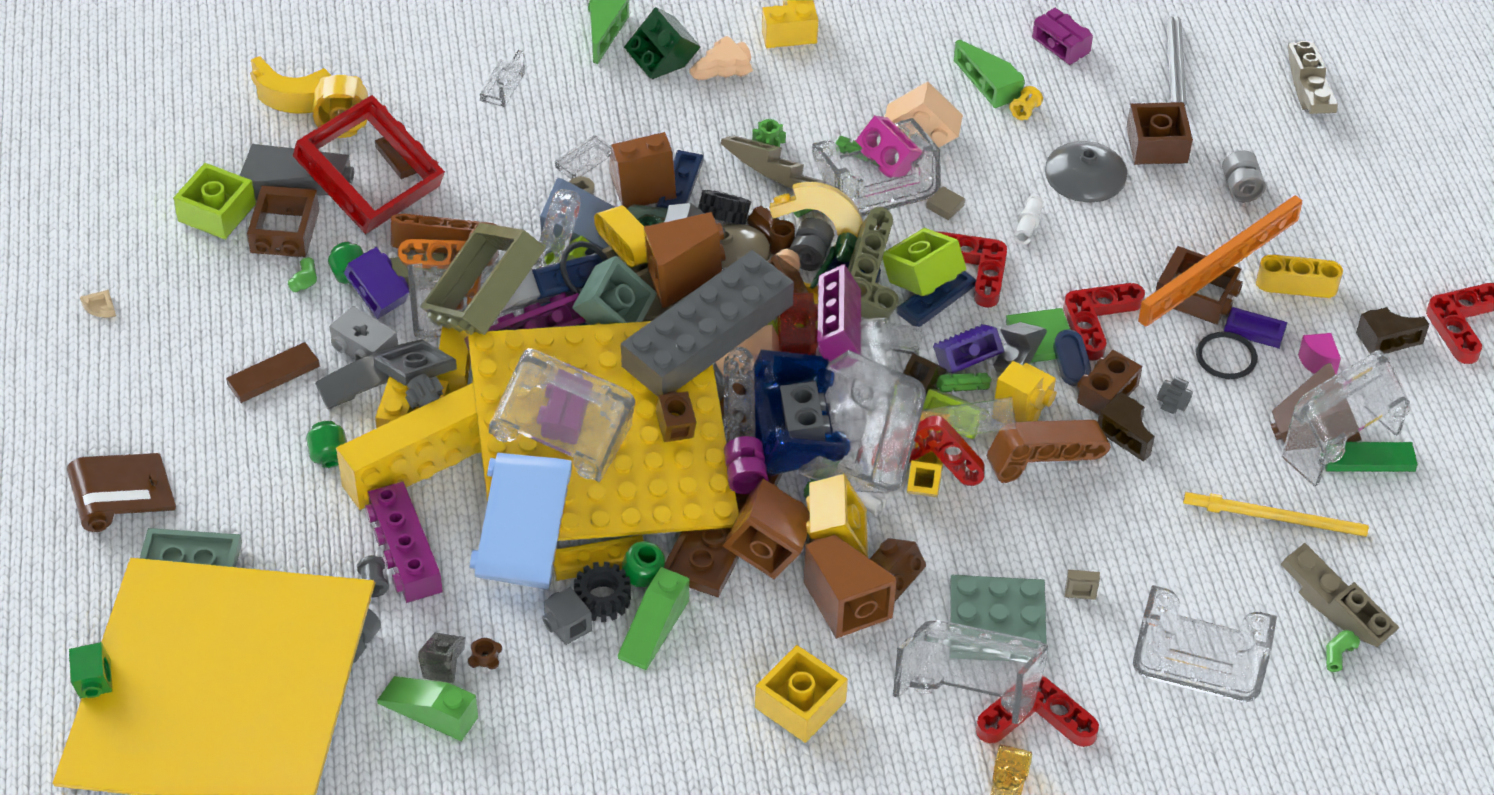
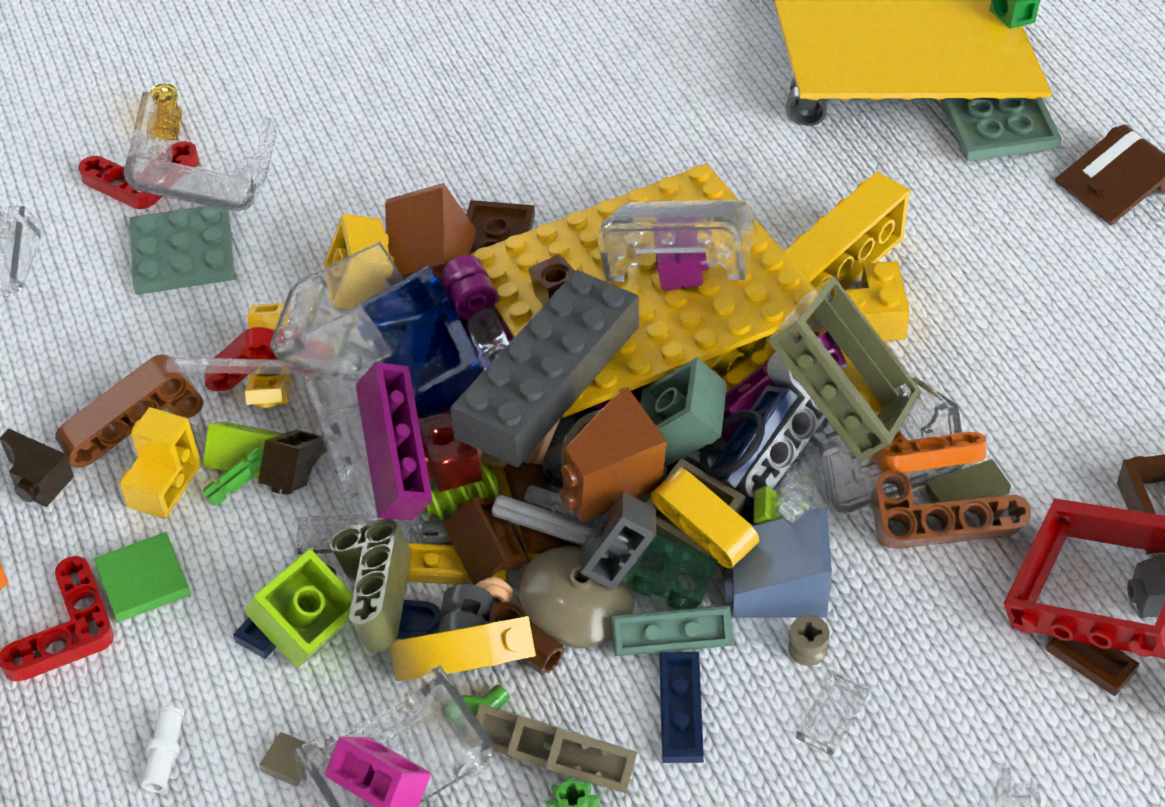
camera: 170 degrees right, 0 degrees up
reddish brown tile [226,342,320,403] -> none
bright green arm [288,257,317,293] -> none
green head [306,421,347,468] -> none
dark grey slope [315,339,424,410] -> none
green head [328,242,364,285] -> none
light grey brick [329,306,398,361] -> none
dark purple brick [344,247,410,319] -> none
dark grey bush [357,555,389,598] -> none
magenta brick [365,481,443,603] -> none
dark grey tile [374,341,457,386] -> none
bright green slope [377,676,478,742] -> none
dark grey gear [405,374,444,409] -> none
clear smoke slope [418,632,466,683] -> none
reddish brown plate [468,638,502,670] -> none
light blue windscreen [469,453,572,590] -> none
dark grey brick [542,587,592,645] -> none
black tyre [574,562,631,622] -> none
dark orange slope [609,132,677,209] -> none
bright green slope [618,567,689,670] -> none
green head [622,541,665,588] -> none
black tyre [698,190,751,224] -> none
yellow brick [755,645,848,743] -> none
dark grey brick [780,381,830,451] -> none
dark orange slope [804,534,897,639] -> none
dark green plant [810,232,857,289] -> none
reddish brown bracket [869,538,926,603] -> none
dark purple brick [933,324,1004,374] -> none
red beam [935,231,1007,308] -> none
flat silver slope [993,322,1047,373] -> none
dark blue tile [1053,329,1091,386] -> none
dark tan tile [1065,569,1100,600] -> none
reddish brown brick [1077,349,1143,415] -> none

